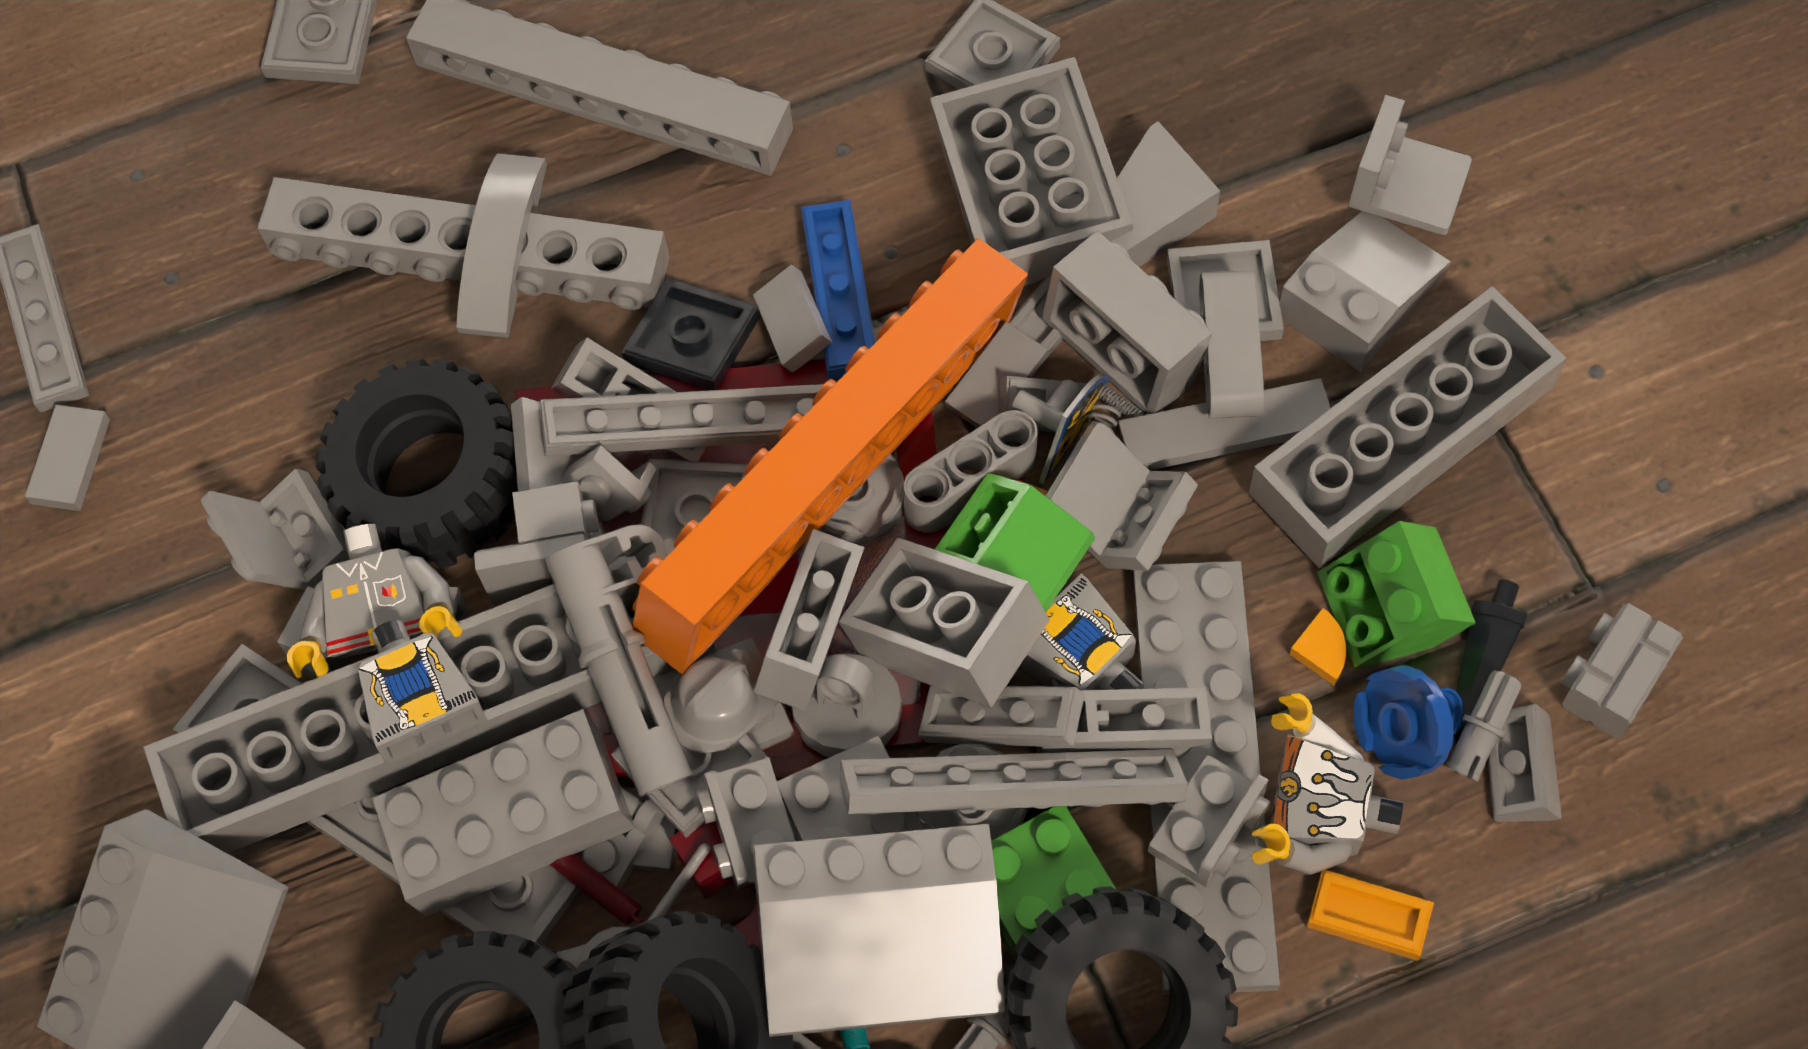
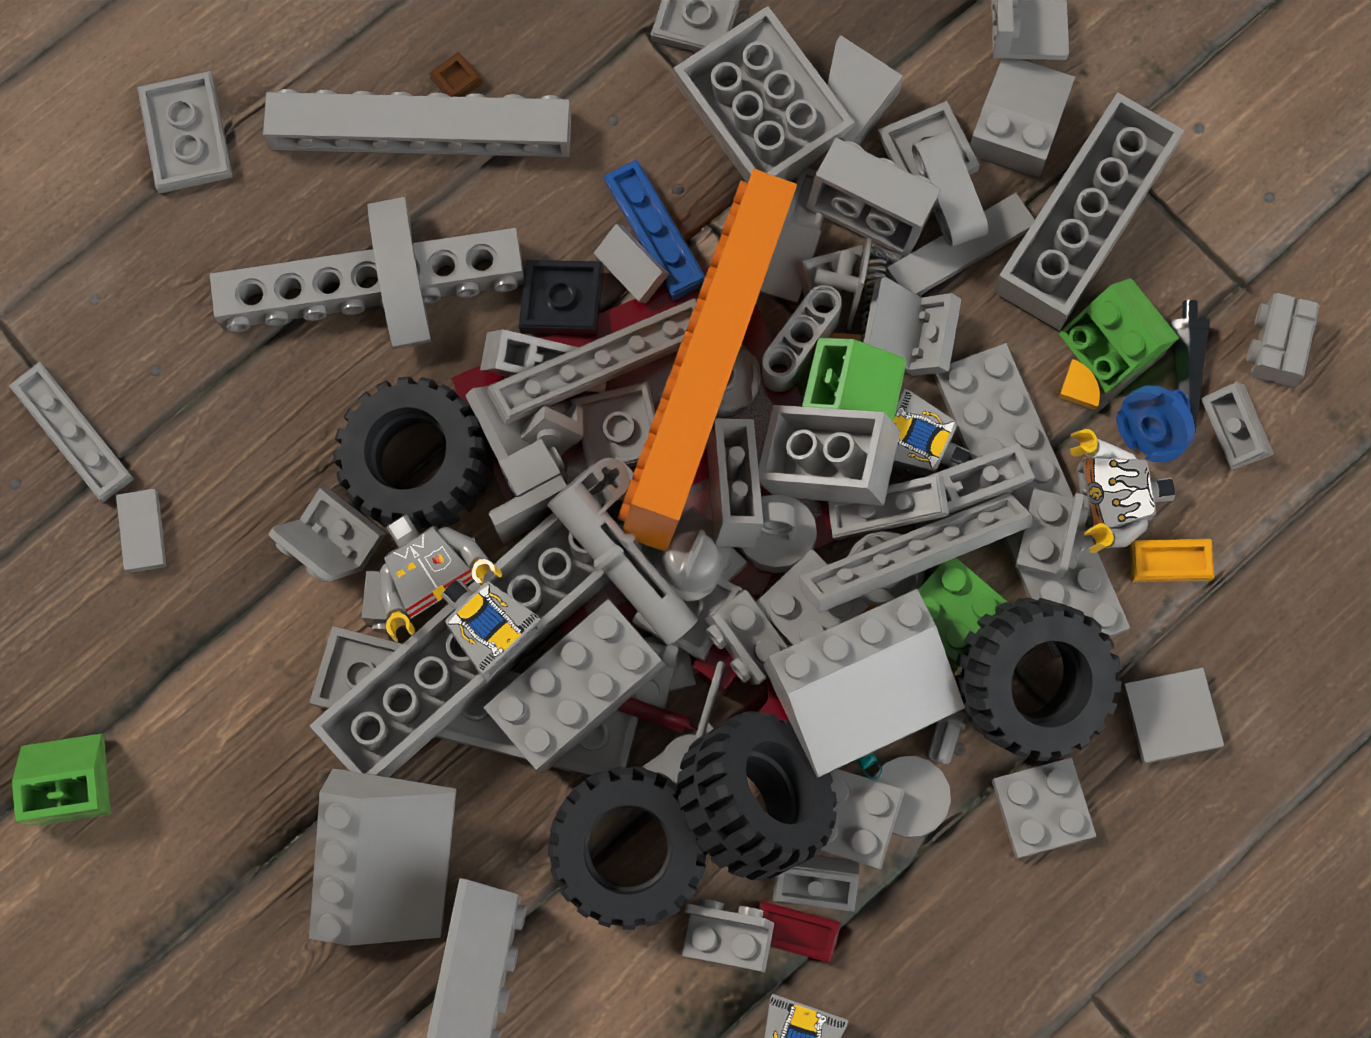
camera: 20 degrees left, 10 degrees up
light grey axle [1445,670,1521,782] -> none
none -> reddish brown tile [429,51,483,97]

